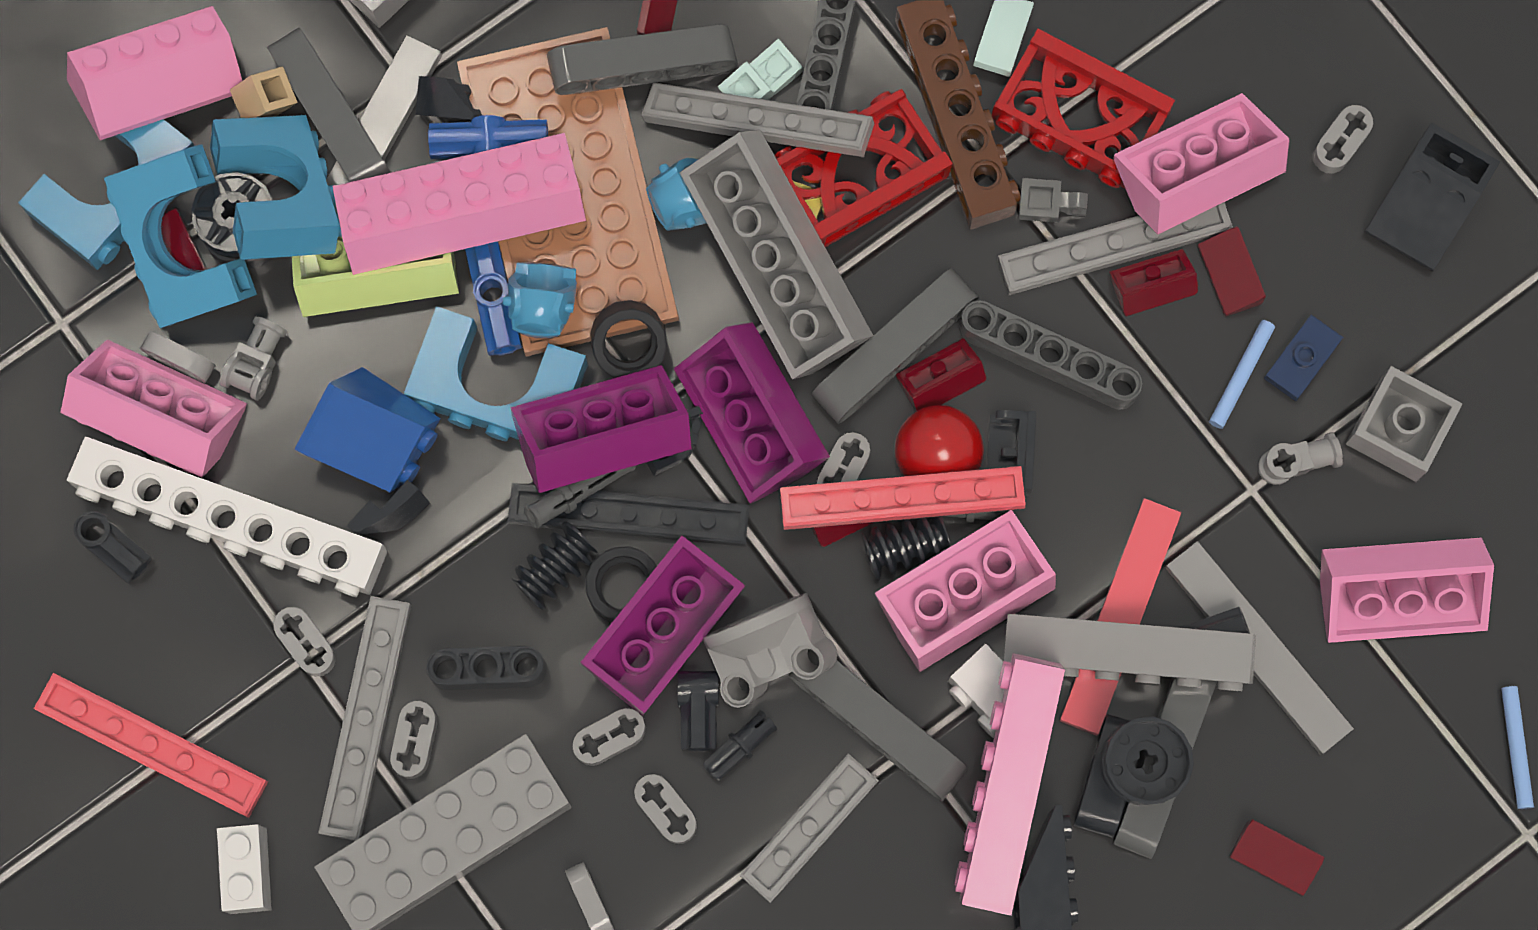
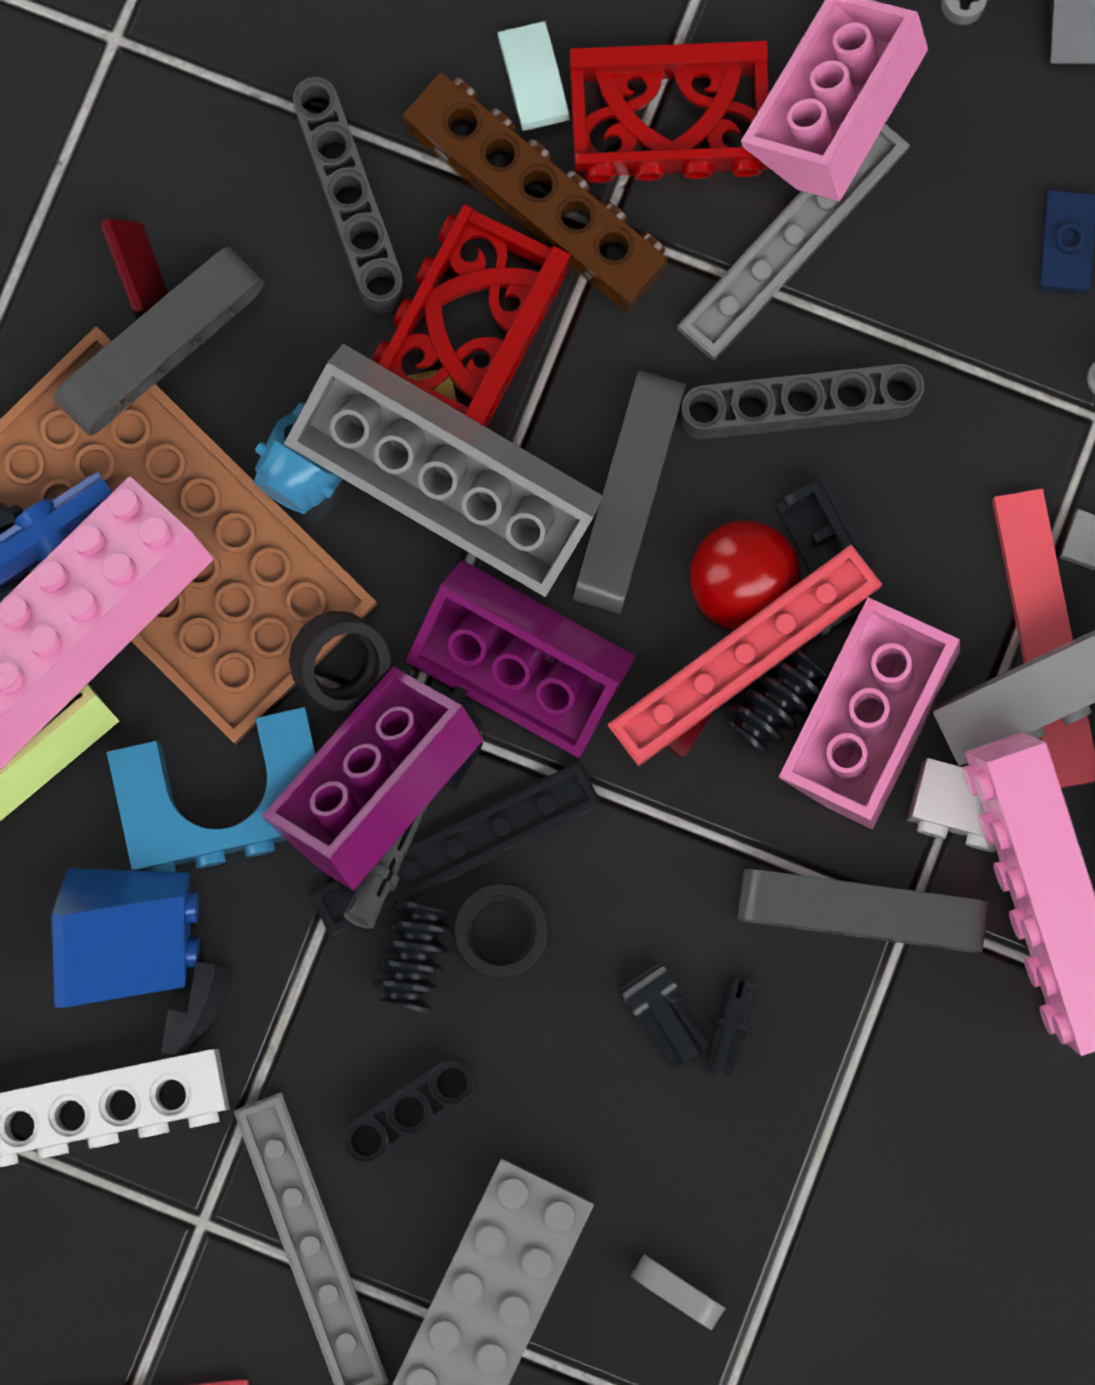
camera: 35 degrees left, 5 degrees up
light grey beam [273,607,336,677] -> none
light grey beam [390,701,437,779] -> none
blue piece [465,241,522,356] -> none
dark azure helmet [503,262,577,338] -> none
light grey beam [573,708,646,766] -> none
magenta slope [580,536,745,716] -> none
light grey beam [634,774,697,844] -> none
light grey tile [642,83,874,157] -> none
light grey piece [703,593,837,708] -> none
light aqua slope [718,39,804,100] -> none
light grey tile [740,754,879,903] -> none
light grey beam [817,432,870,484] -> none
dark red slope [896,338,987,411] -> none
dark grey plate [1019,178,1088,223] -> none
dark red slope [1109,249,1198,316] -> none
dark red slope [1197,227,1266,317] -> none
light blue bar [1209,320,1275,429] -> none

